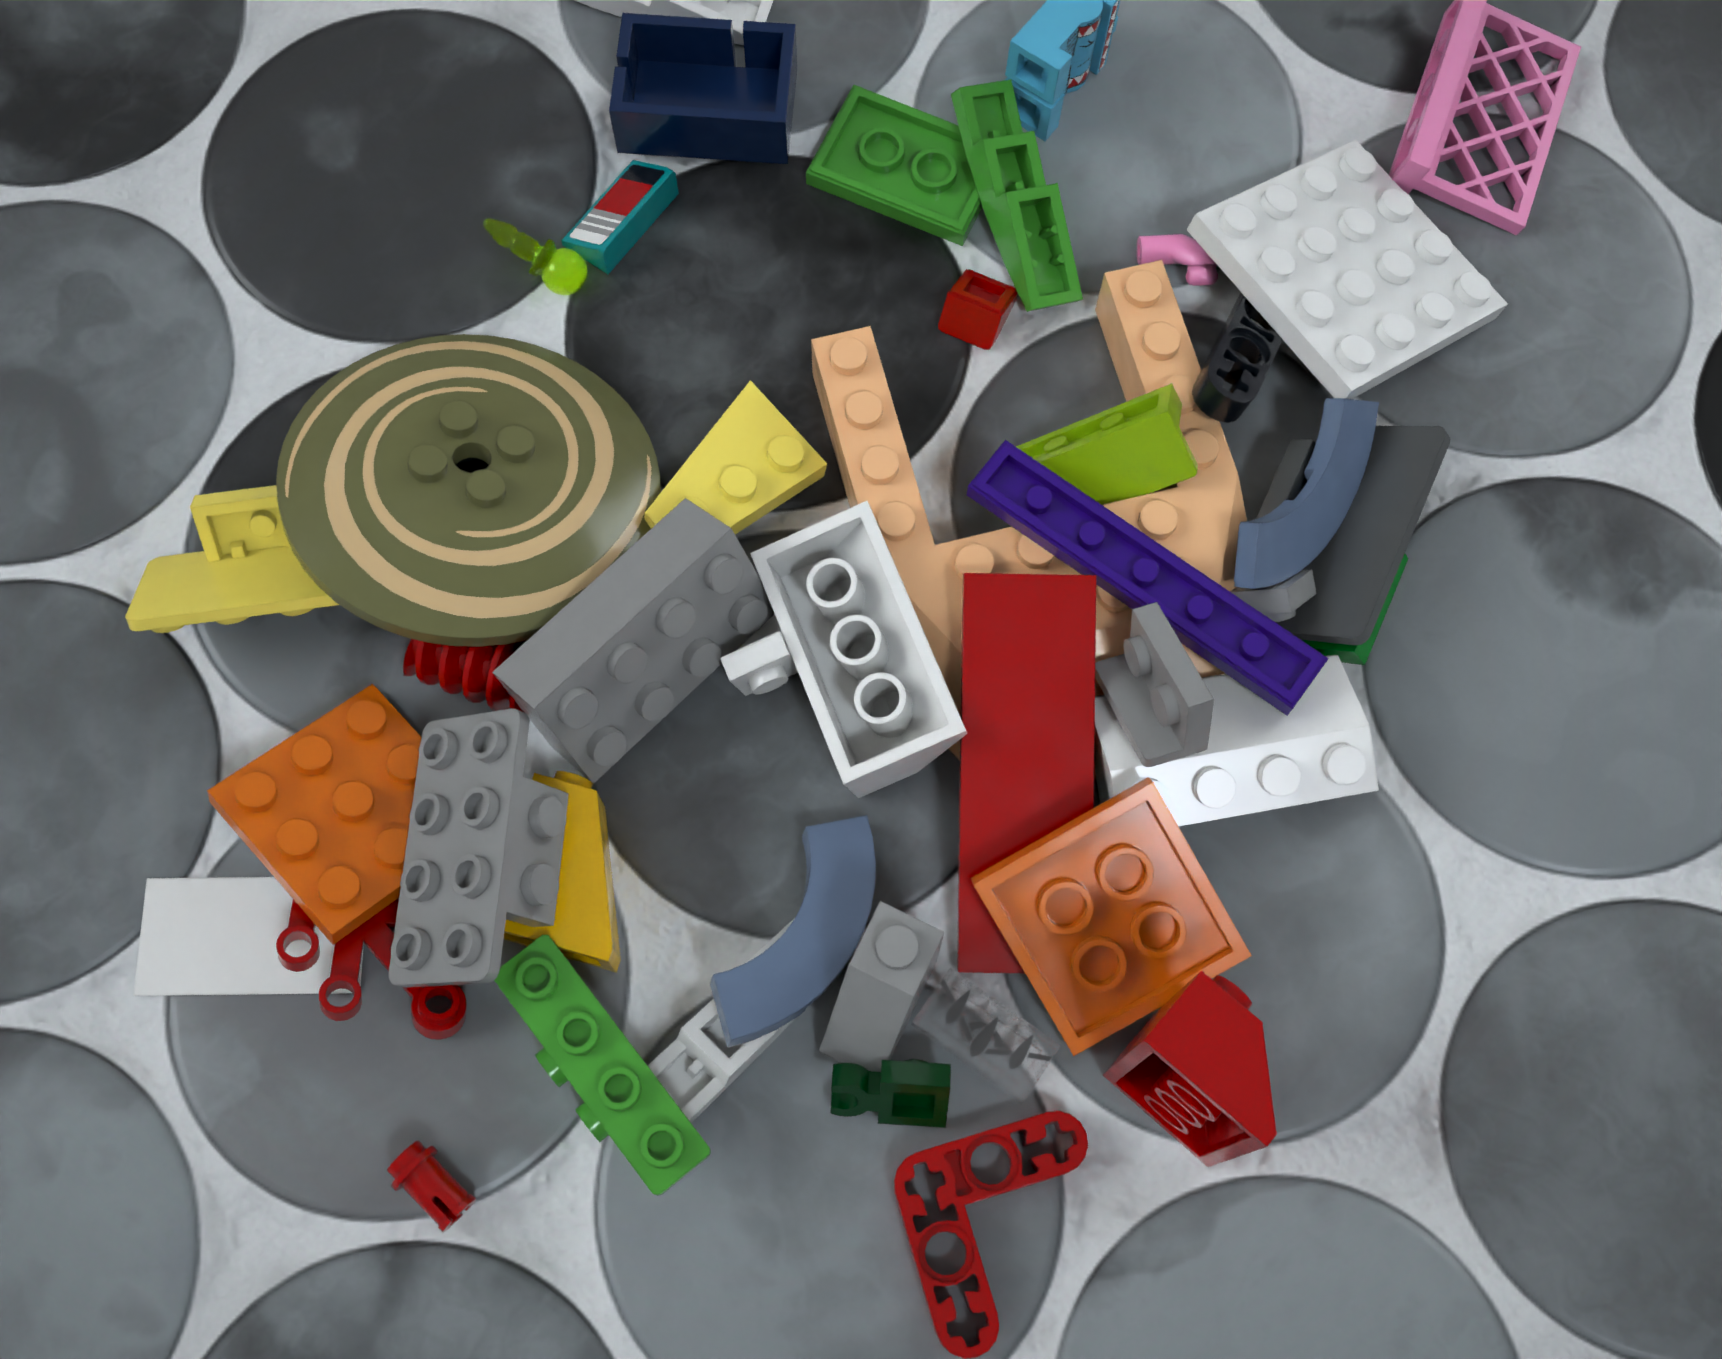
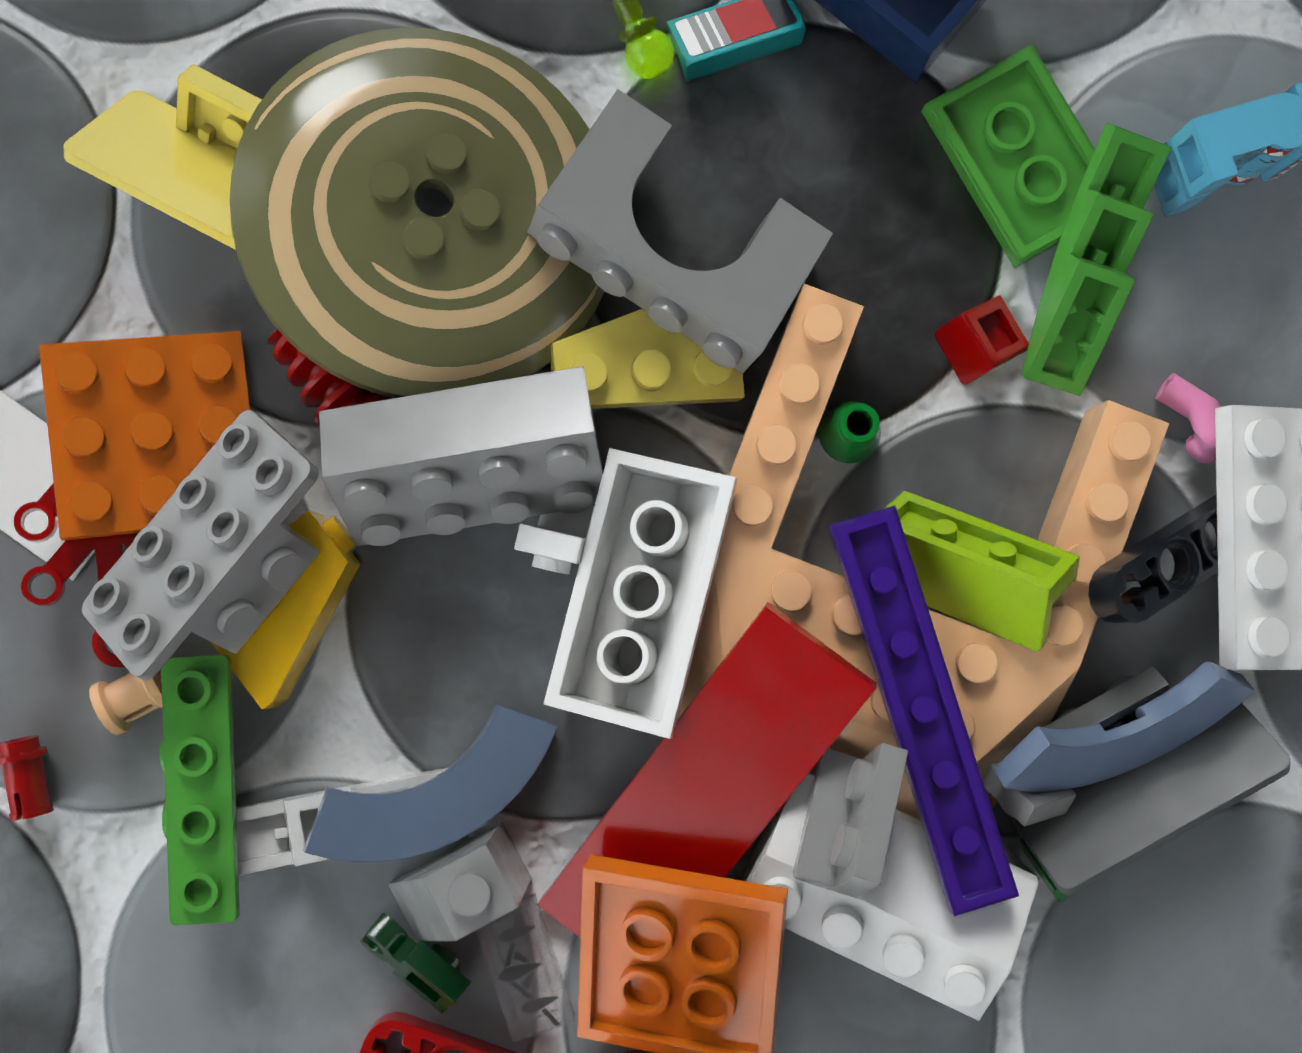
camera: 35 degrees right, 15 degrees up
none -> light nougat bush [89,669,162,736]
none -> light grey arch [527,89,833,374]
none -> green cone [818,401,881,463]

